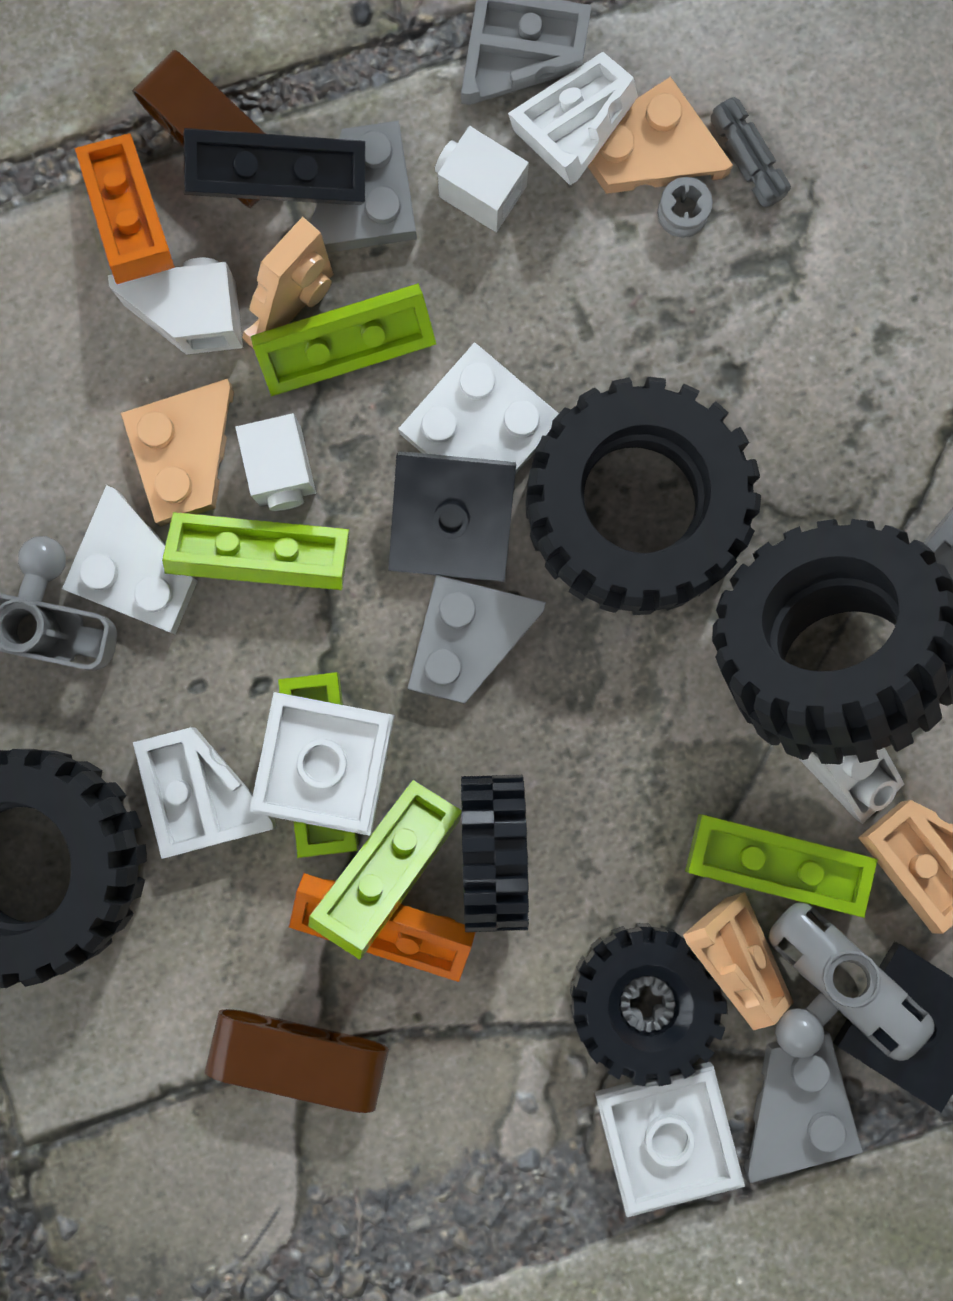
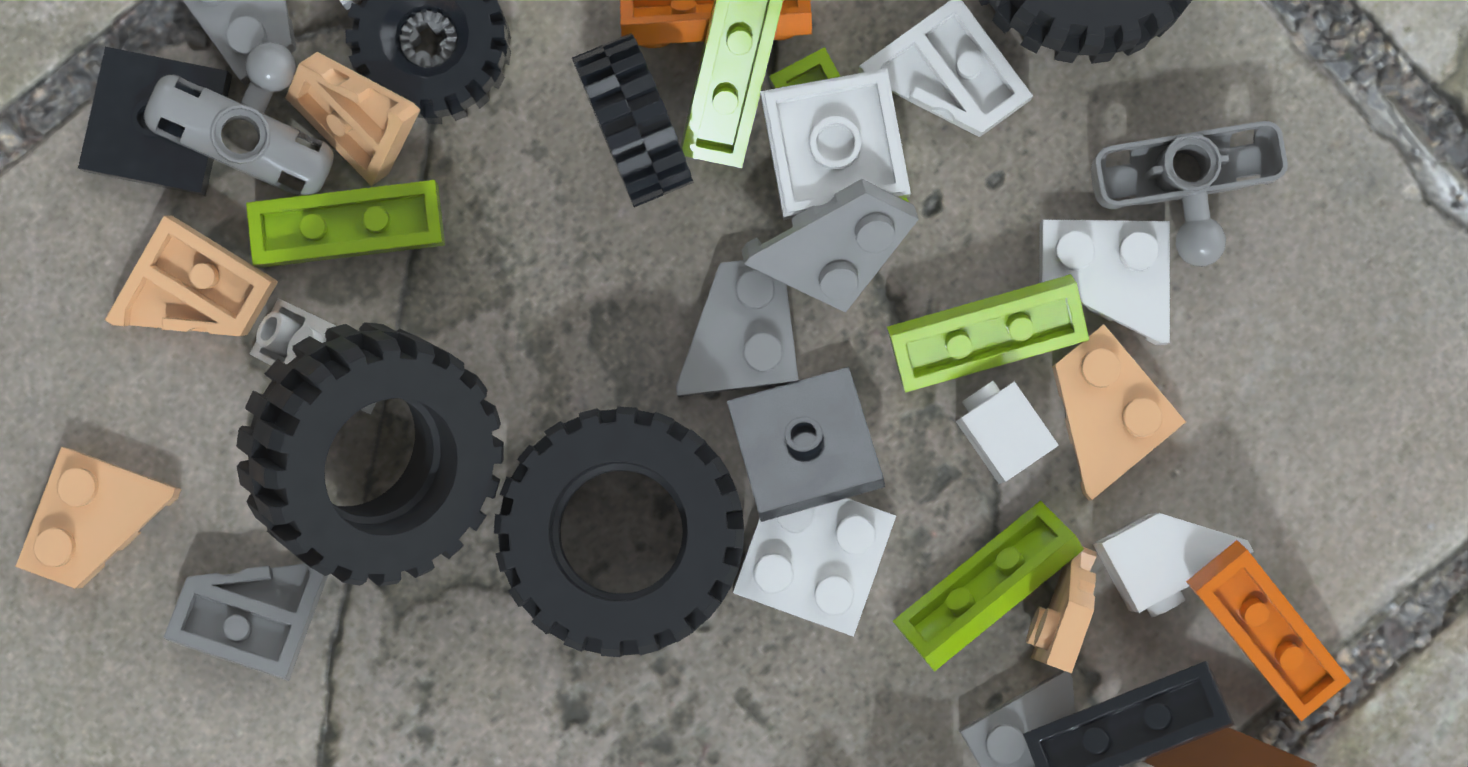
camera: 165 degrees right, 0 degrees up
none -> light grey wing [741,179,919,313]

